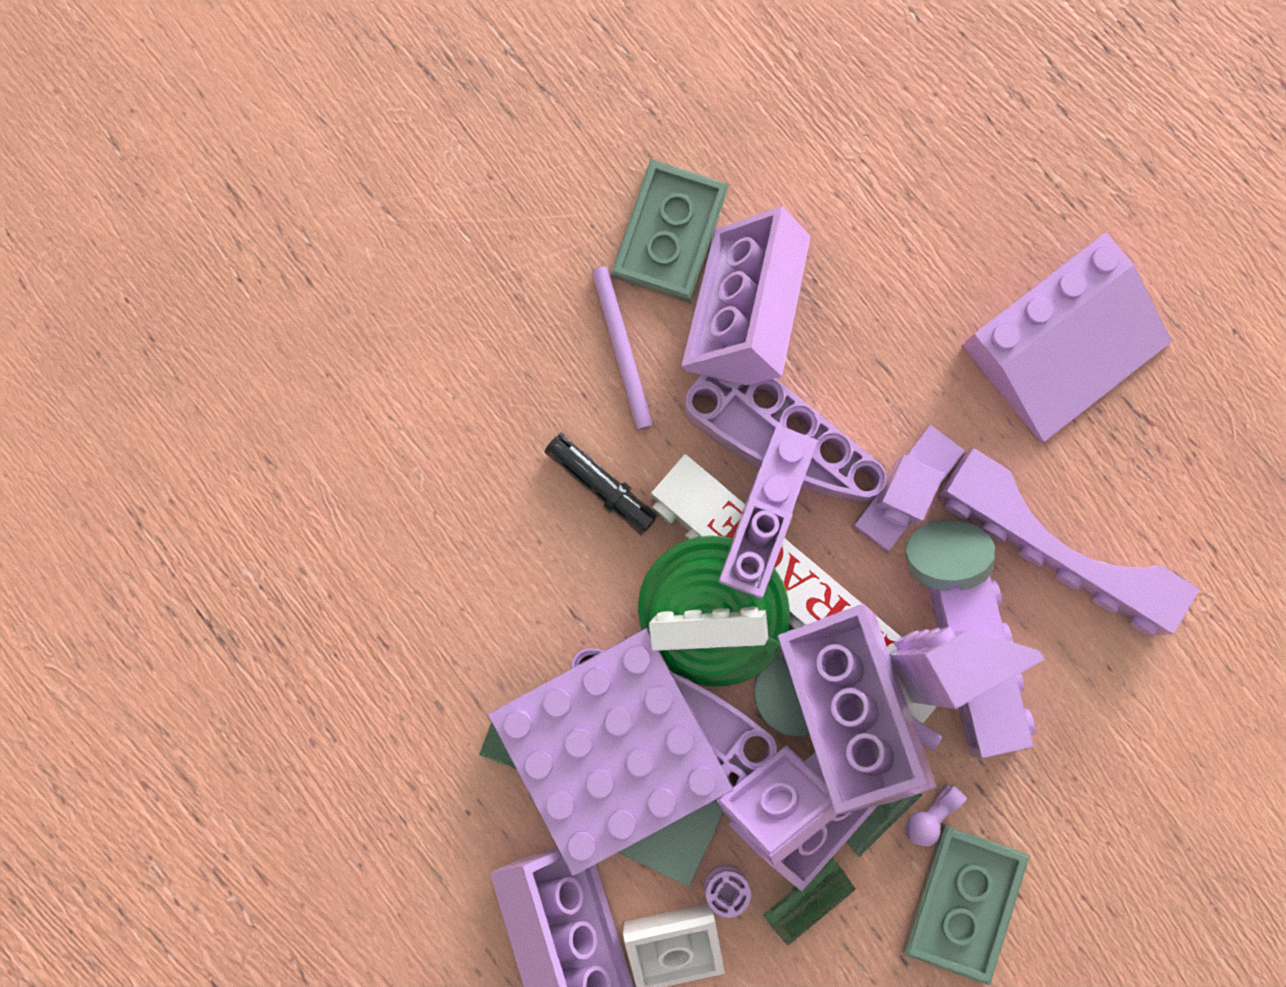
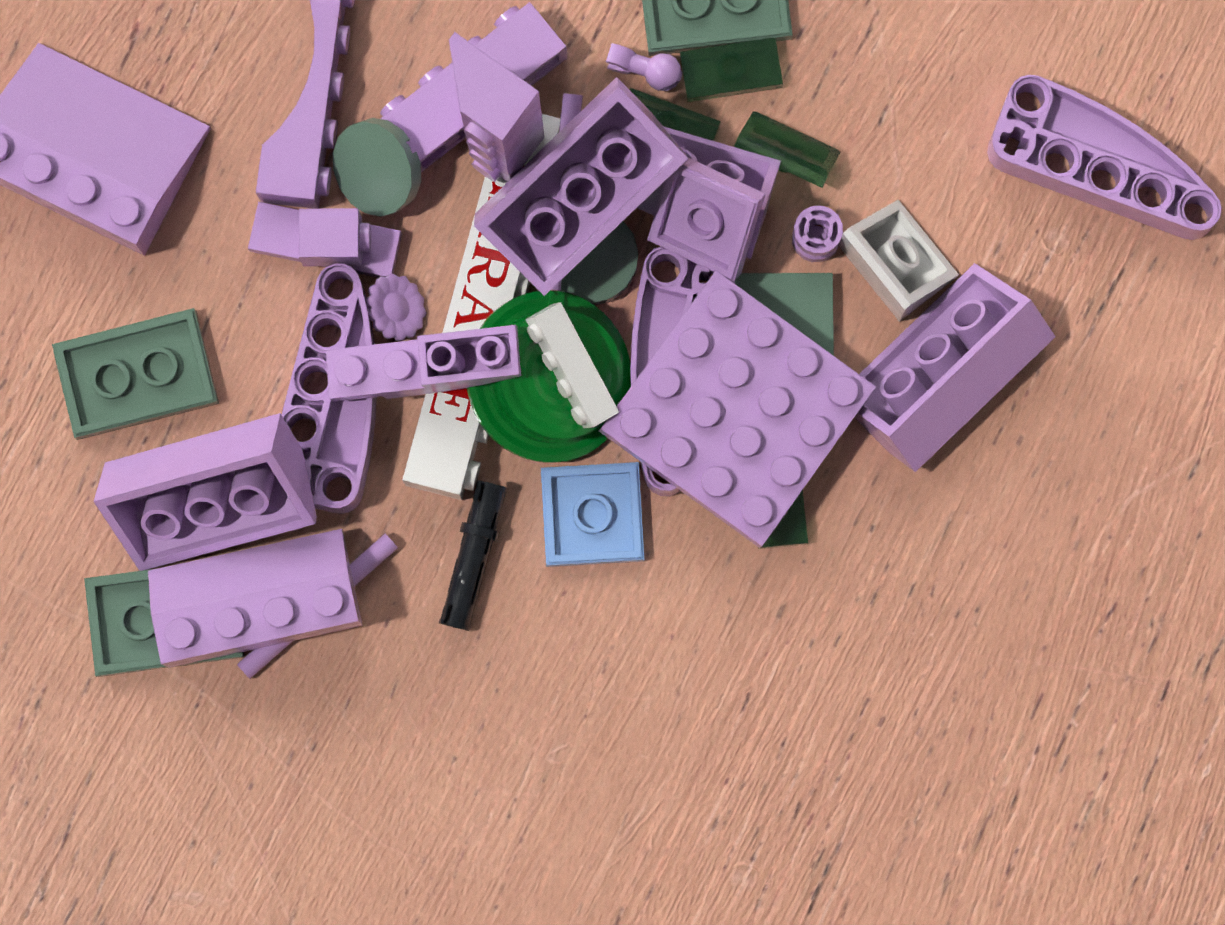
camera: 110 degrees left, 0 degrees up
none -> sand green tile [52,308,219,440]
none -> lavender slope [148,529,363,668]
none -> lavender piece [365,273,426,341]
none -> light blue tile [541,462,645,567]
none -> clear green plate [680,37,783,102]

